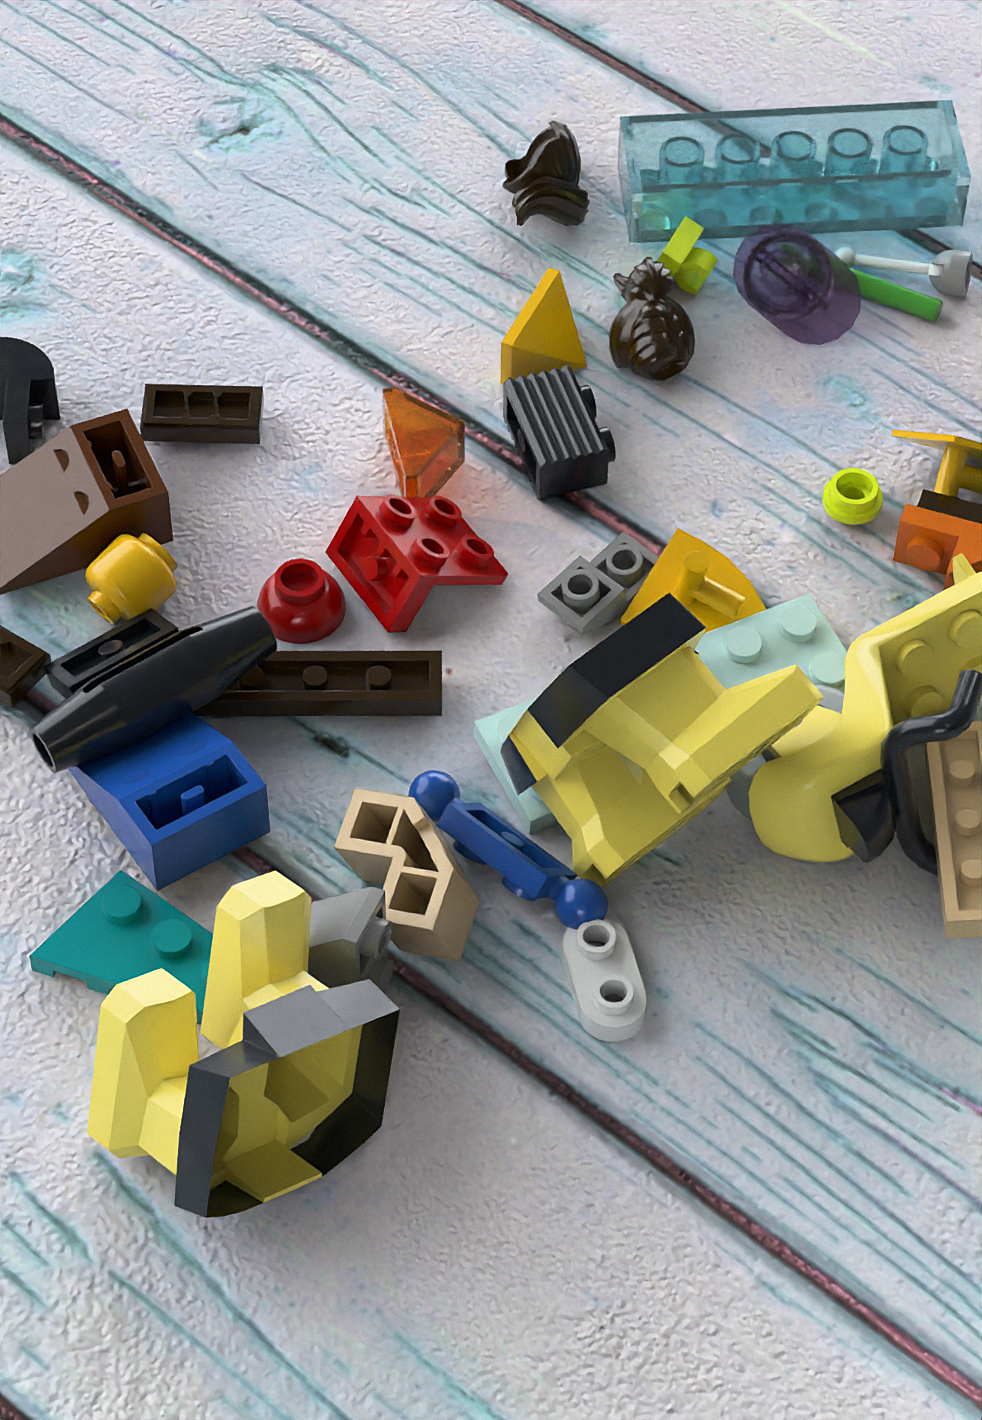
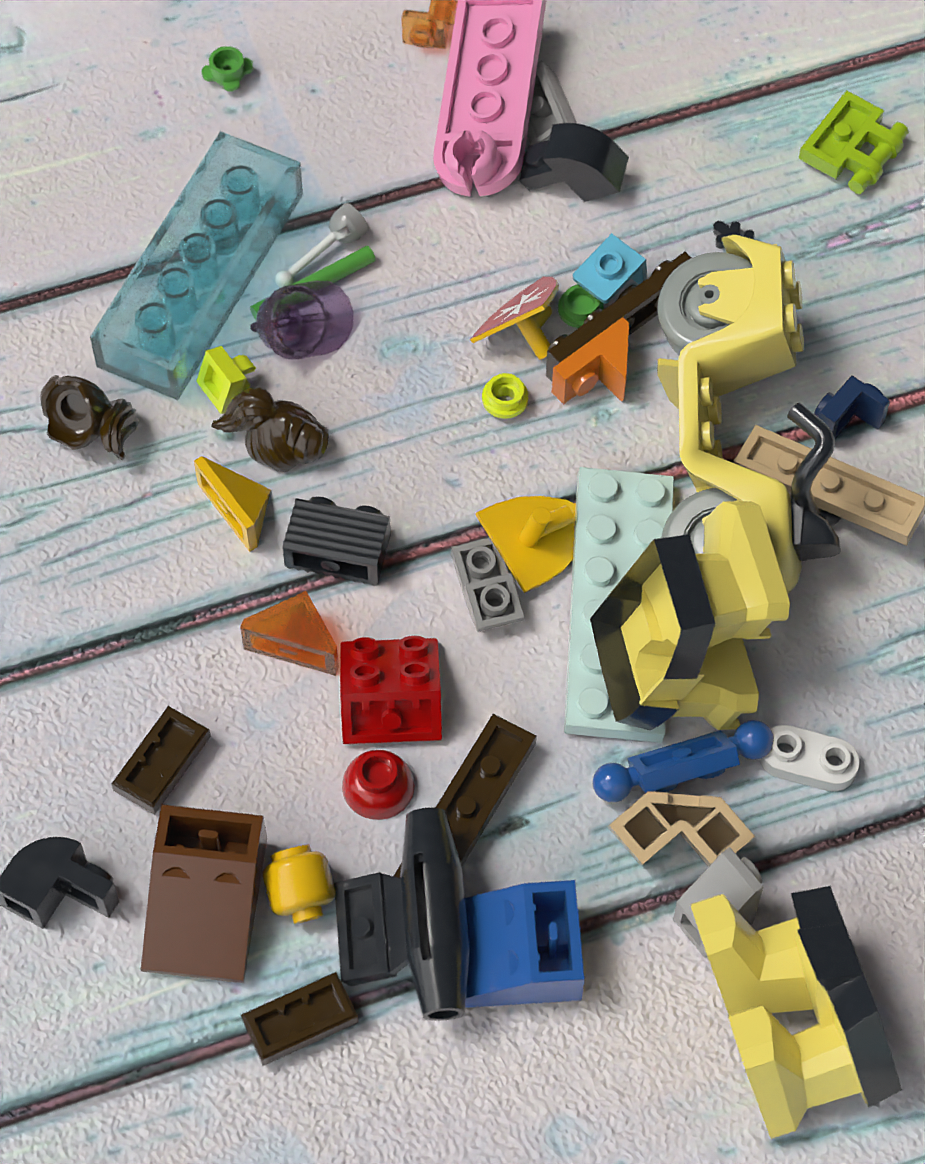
camera: 60 degrees left, 10 degrees up
teal wing [29,870,213,1025] -> none

